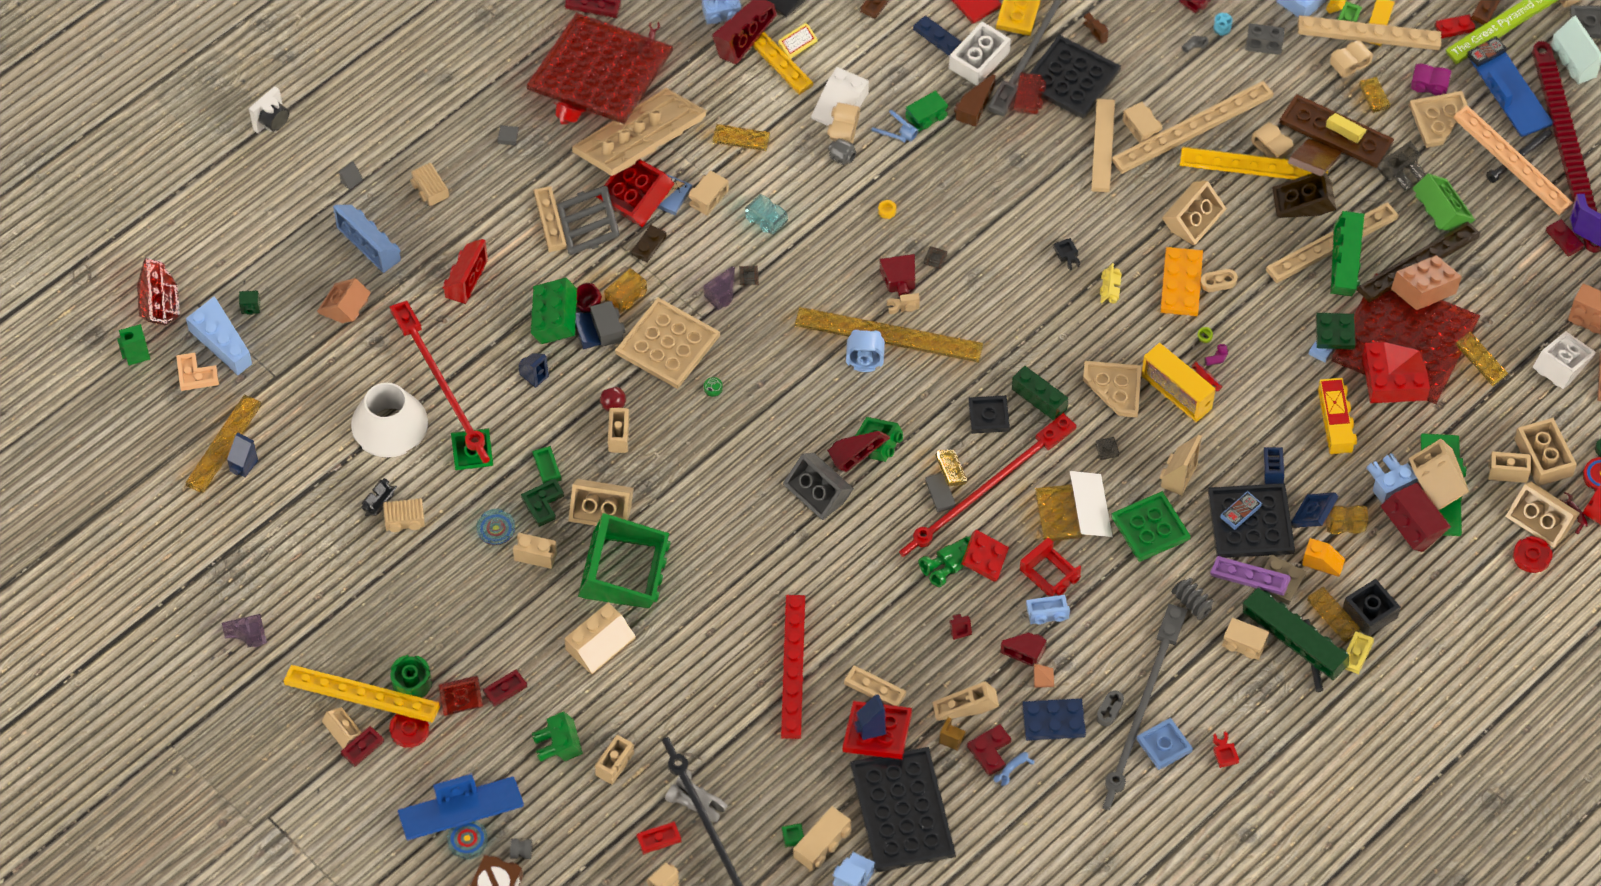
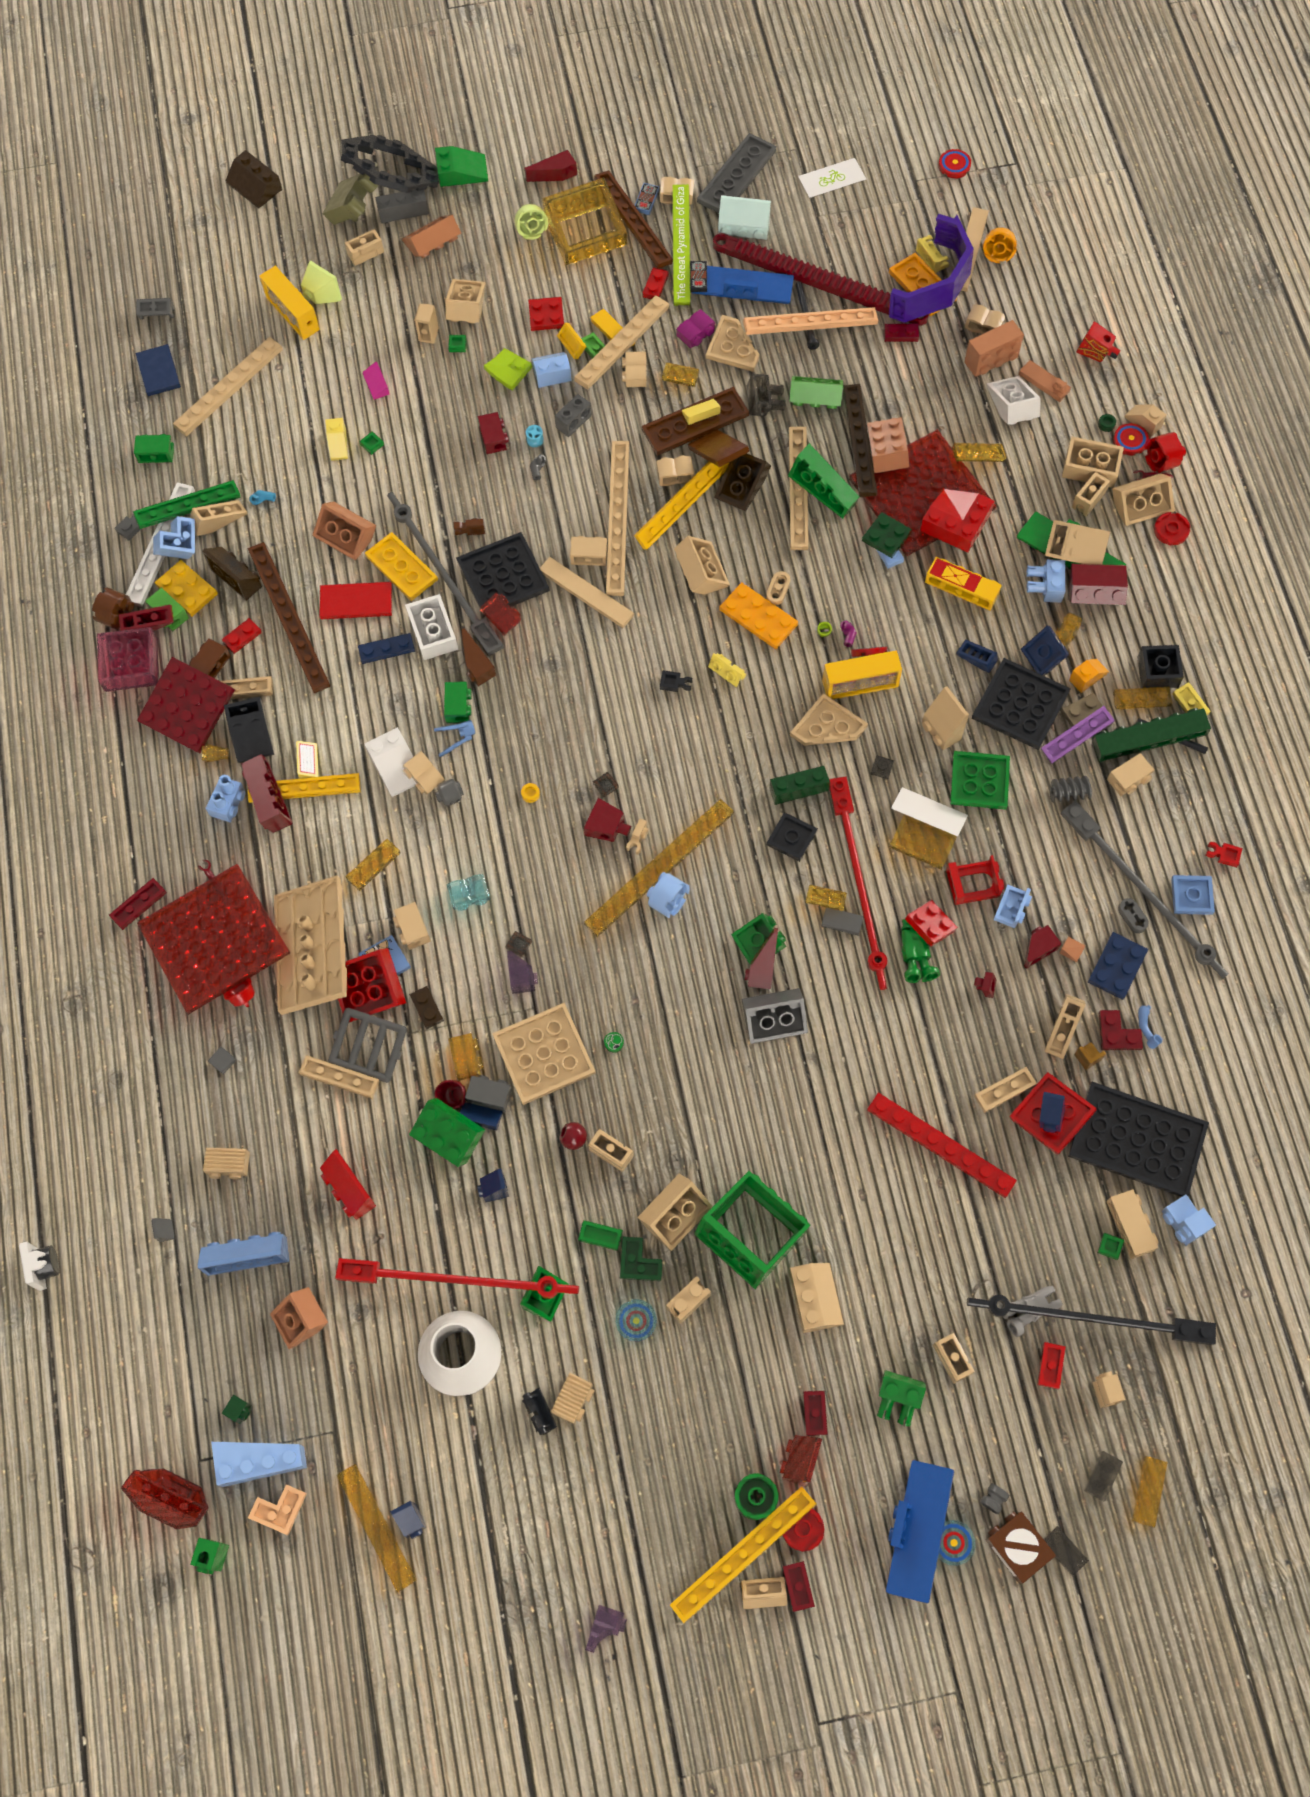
camera: 55 degrees left, 10 degrees up
tile [1221,491,1262,530] -> none

